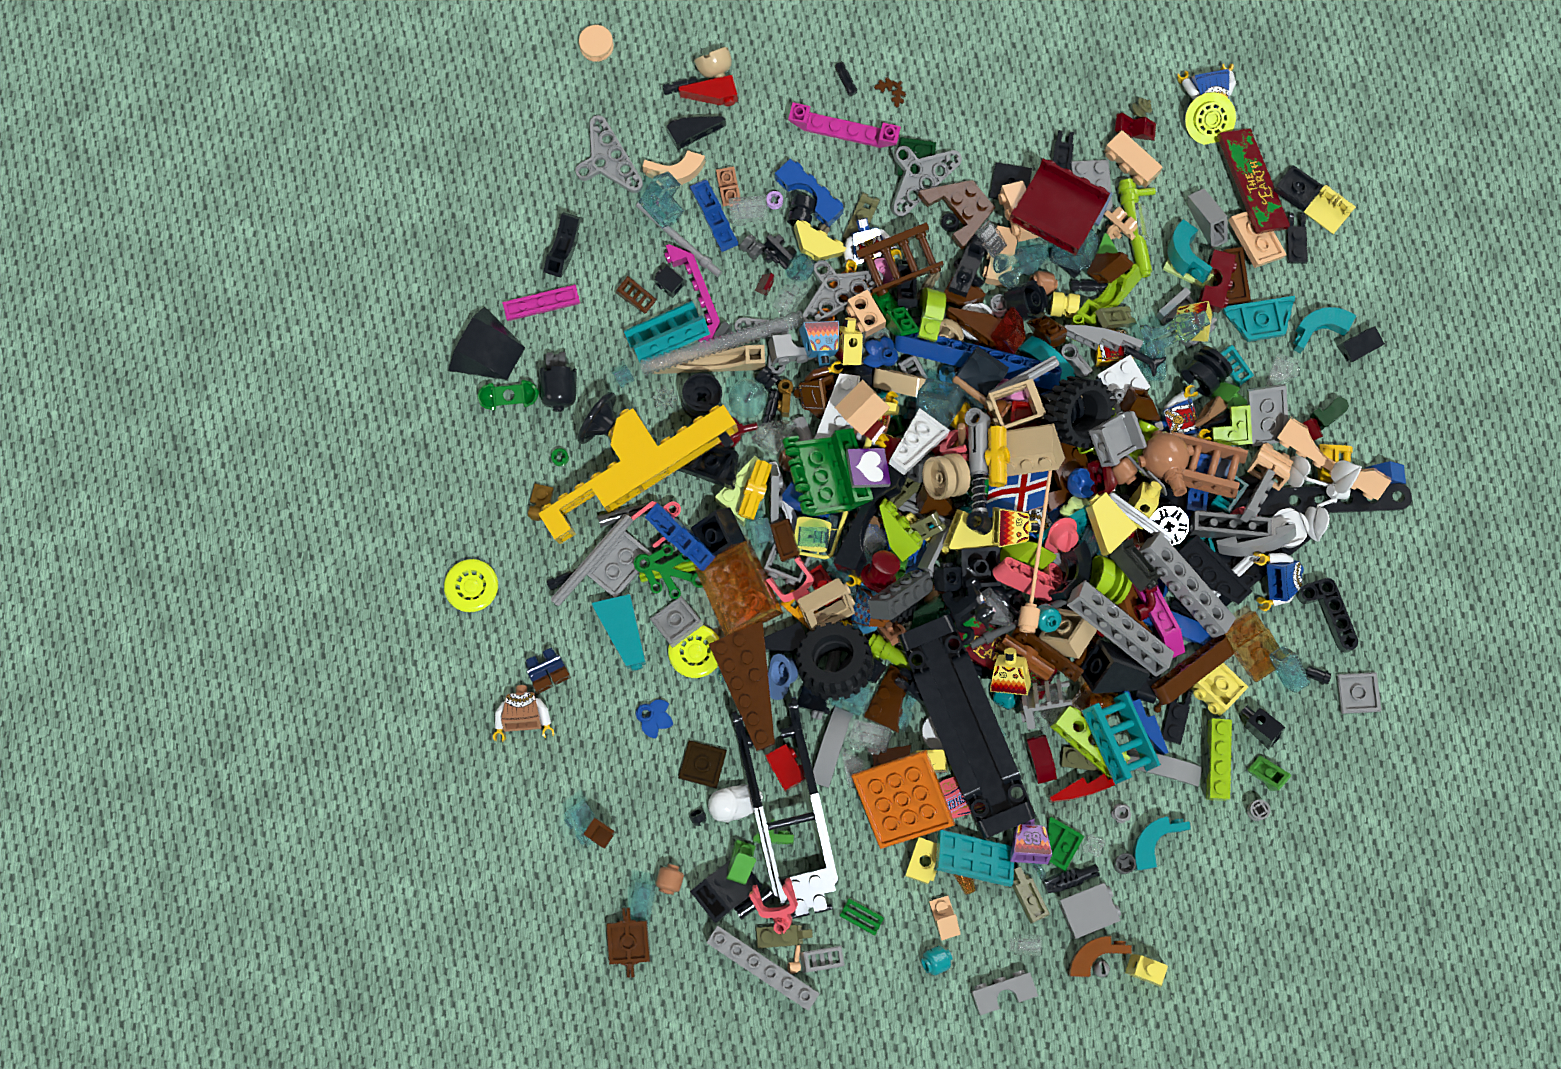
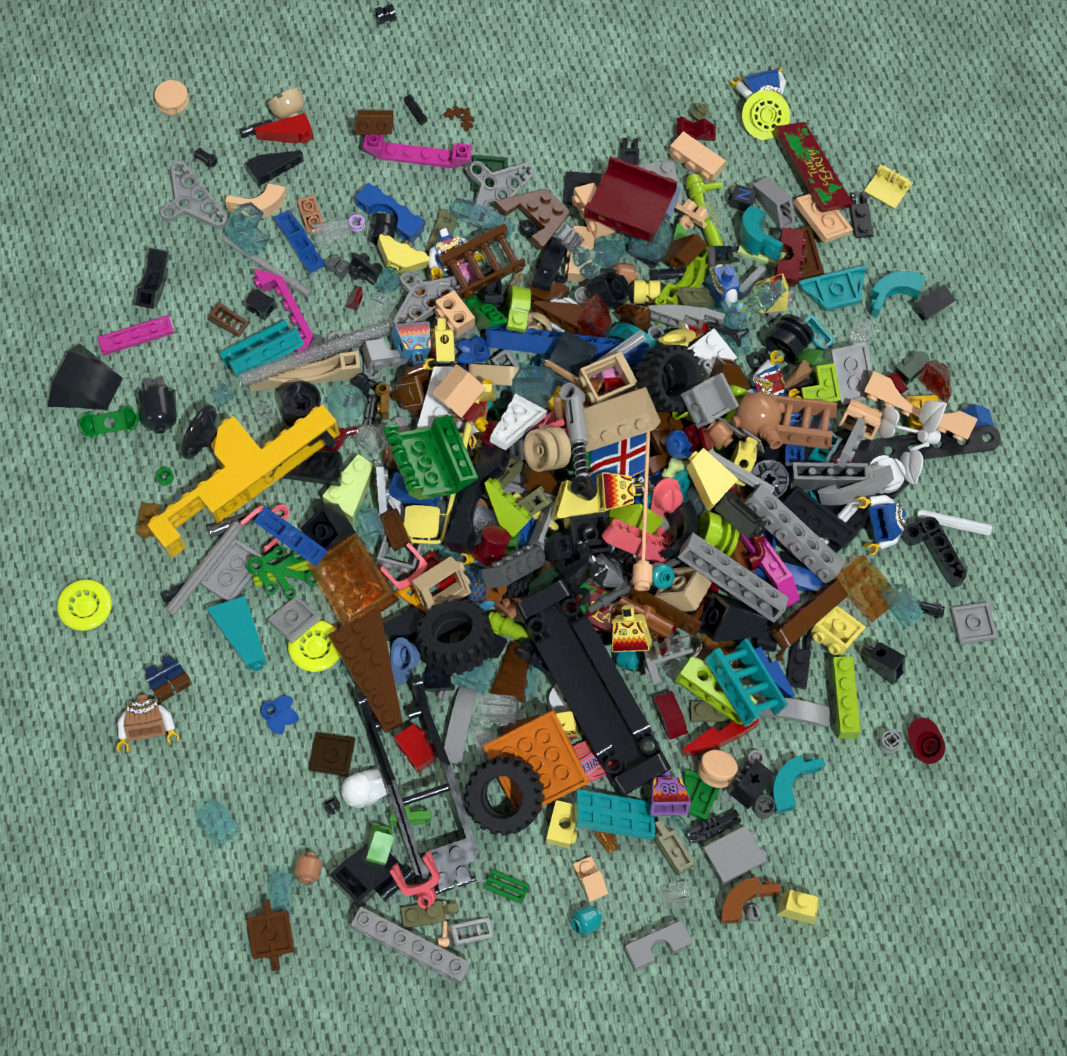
camera: 10 degrees left, 10 degrees down
reddish brown panel [583,817,616,849] -> none
yellow piece [737,459,772,520] -> none
clear light blue slope [798,527,830,549] -> none
tile [846,448,891,488] -> none
yellow piece [985,426,1010,488] -> none
bright green slope [1248,755,1291,791] -> none
black plate [1273,165,1323,212] -> none
none -> black pin [194,148,218,167]
none -> reddish brown panel [356,109,394,134]
none -> clear light blue arch [449,198,516,241]
none -> black tyre [464,755,545,836]
none -> light yellow piece [658,329,696,347]
none -> light nougat head [698,750,738,788]
none -> blue torso [704,264,750,315]
none -> black hinge [708,246,740,265]
none -> black brick [728,184,757,211]
none -> black brick [730,759,775,809]
none -> black bush [748,352,766,370]
none -> dark red piece [908,717,946,764]
none -> white axle [917,509,992,535]
none -> clear red slope [918,359,952,403]

